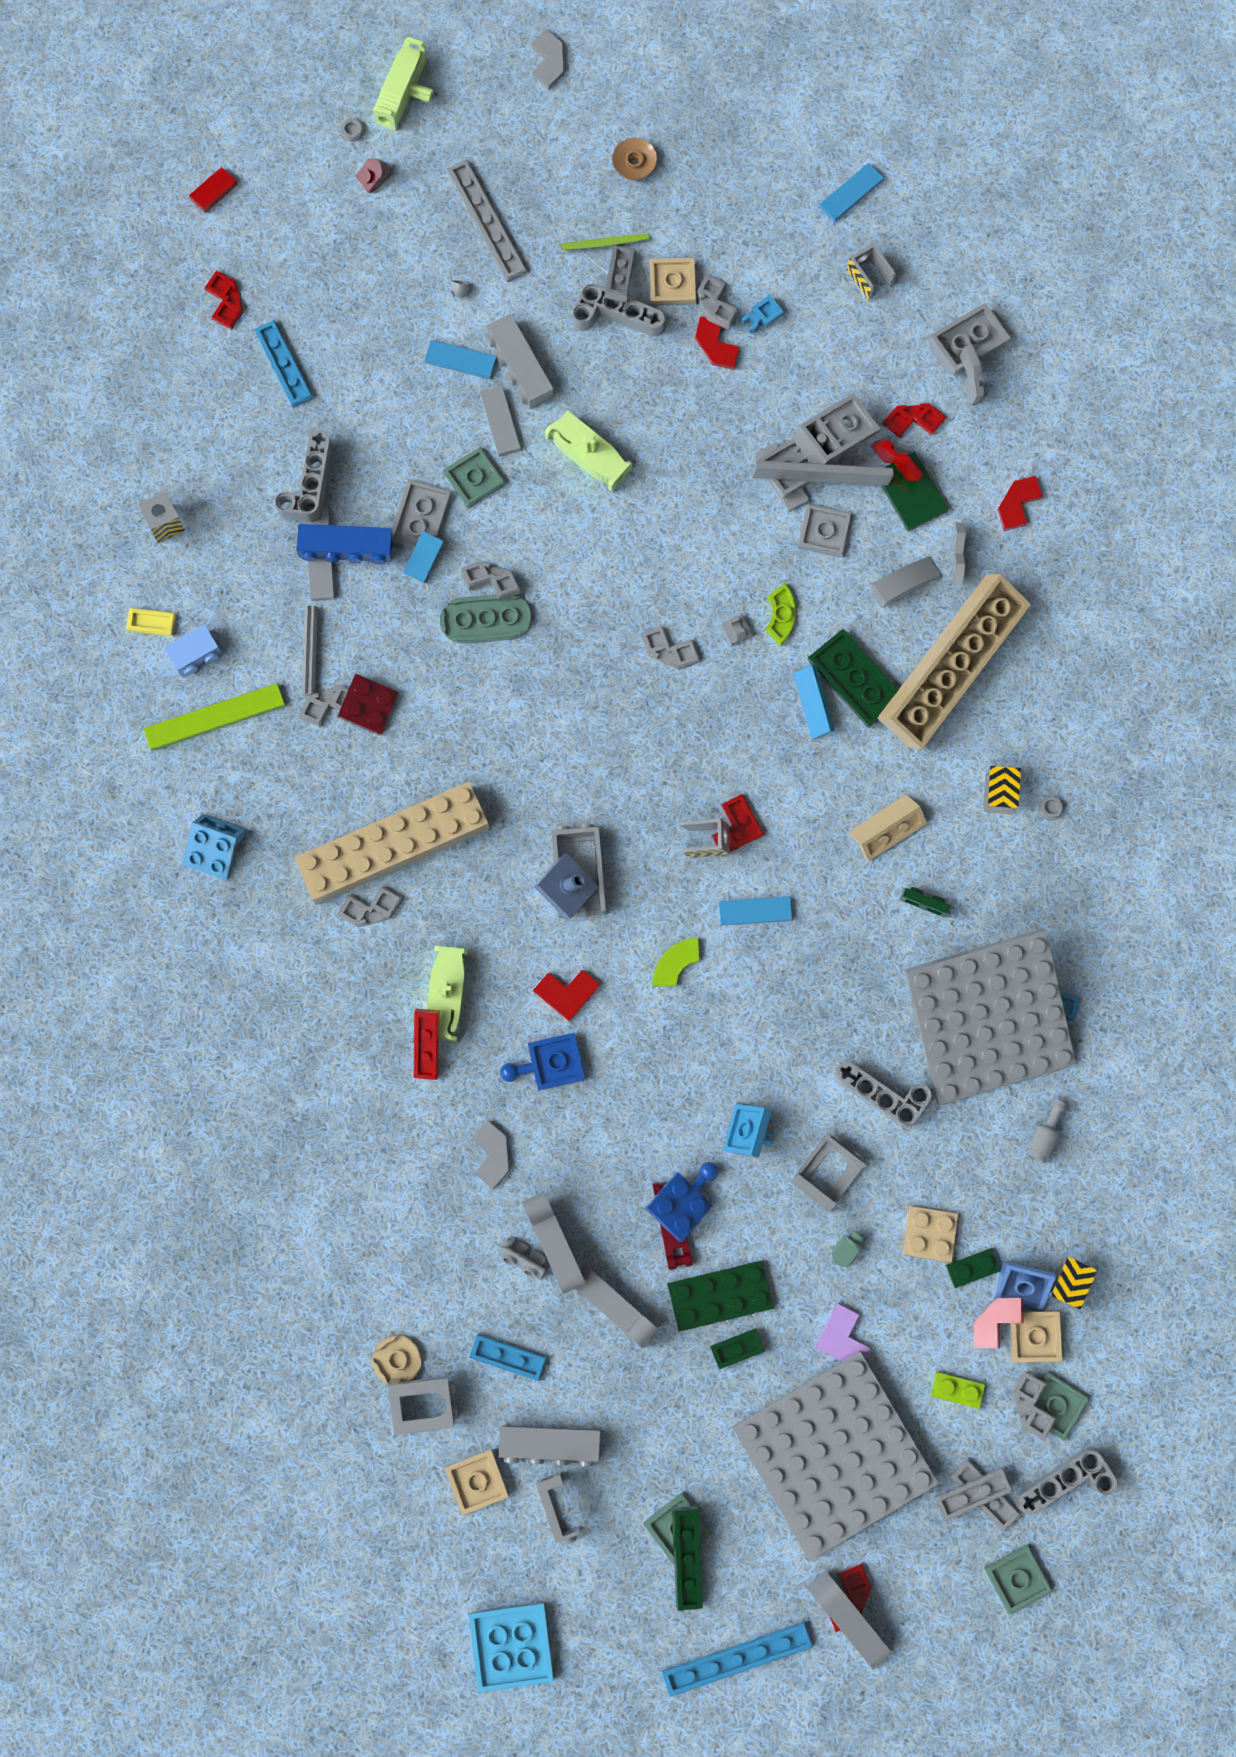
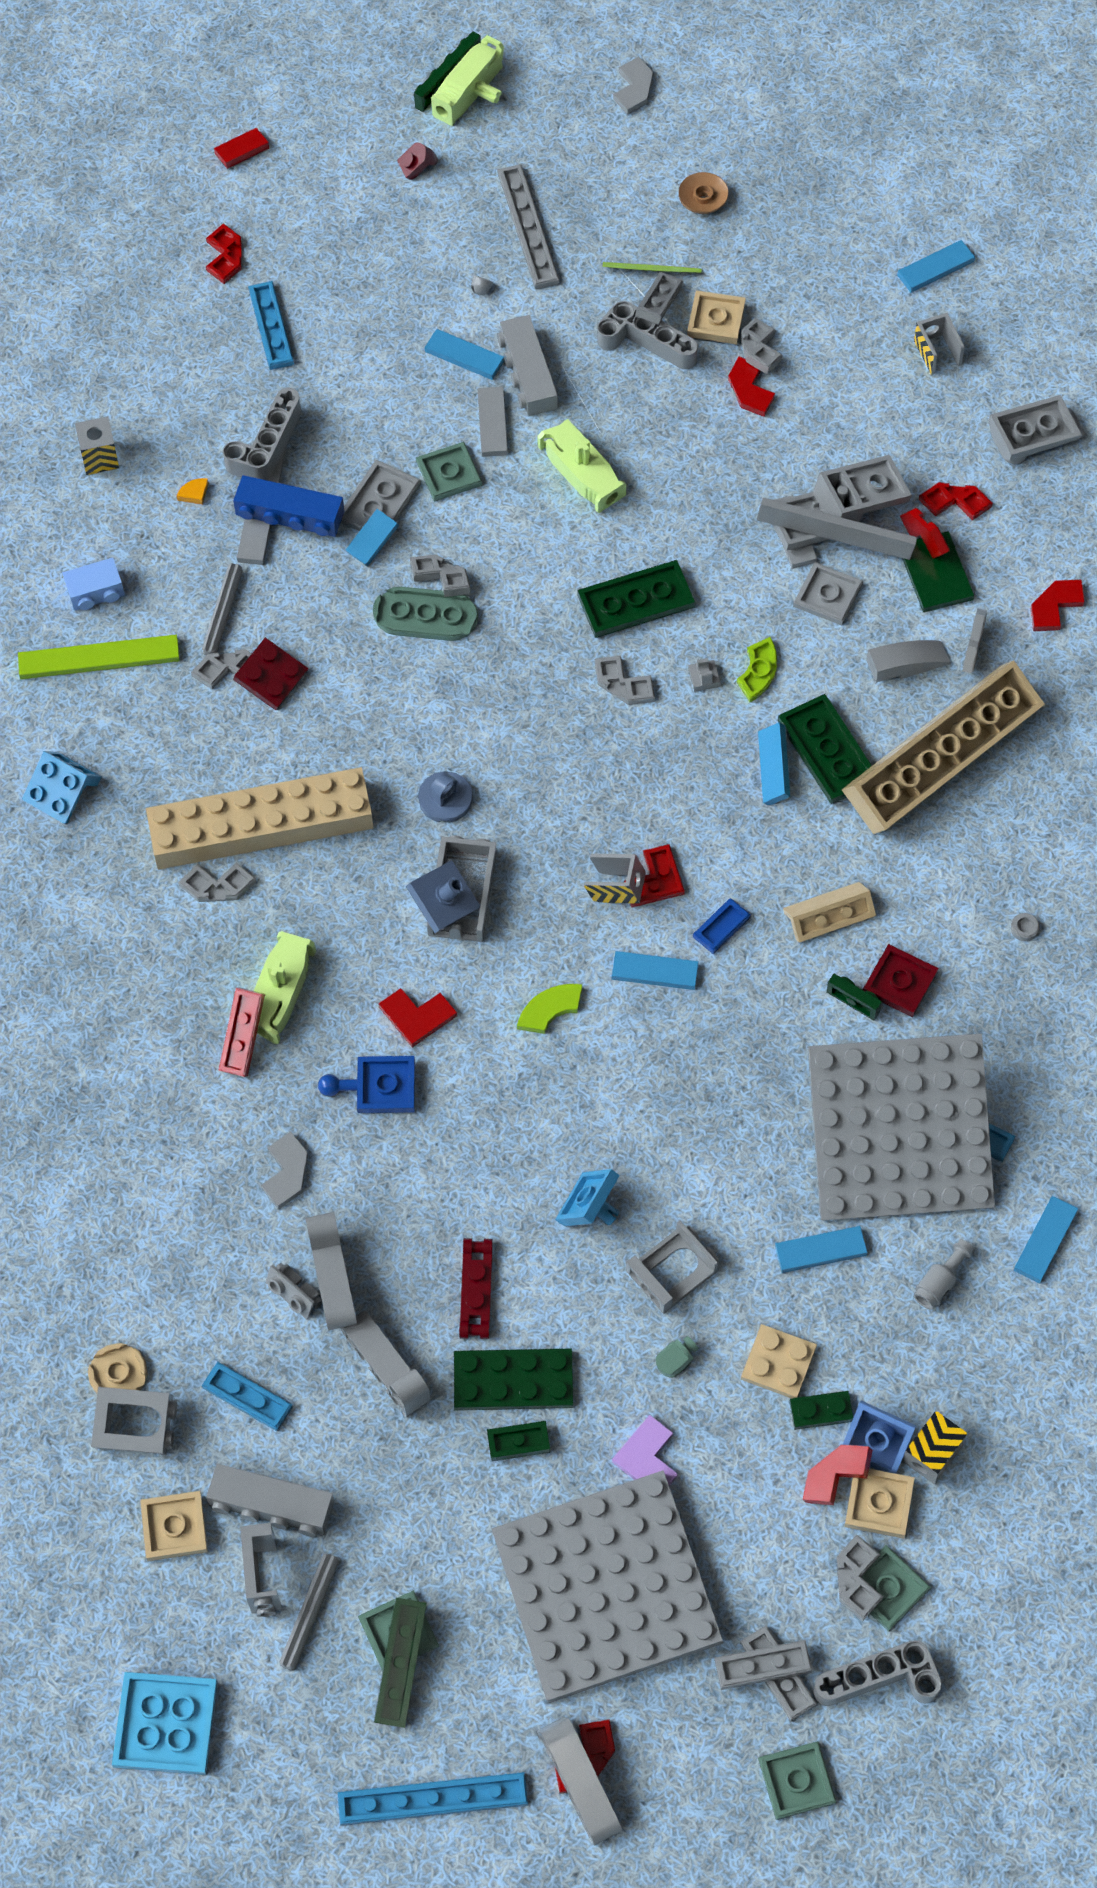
camera: 15 degrees right, 15 degrees down
light yellow tile [126,608,177,637] -> none
light grey tile [340,118,363,142] -> none
blue plate [645,1162,719,1243] -> none
dark azure plate [741,295,784,334] -> none
light grey beam [834,1062,931,1127] -> none
lime plate [930,1372,985,1409] -> none
light grey tile [960,344,984,405] -> none
piece [983,766,1021,815] -> none
none -> light orange tile [176,478,209,505]
none -> light grey axle [280,1553,339,1670]
none -> dark green plate [414,31,481,112]
none -> sand blue tile [418,771,473,822]
none -> dark green plate [577,560,695,638]
none -> blue tile [693,898,751,954]
none -> dark azure tile [775,1226,867,1273]
none -> dark red plate [863,944,939,1018]
none -> dark azure tile [1013,1196,1078,1284]

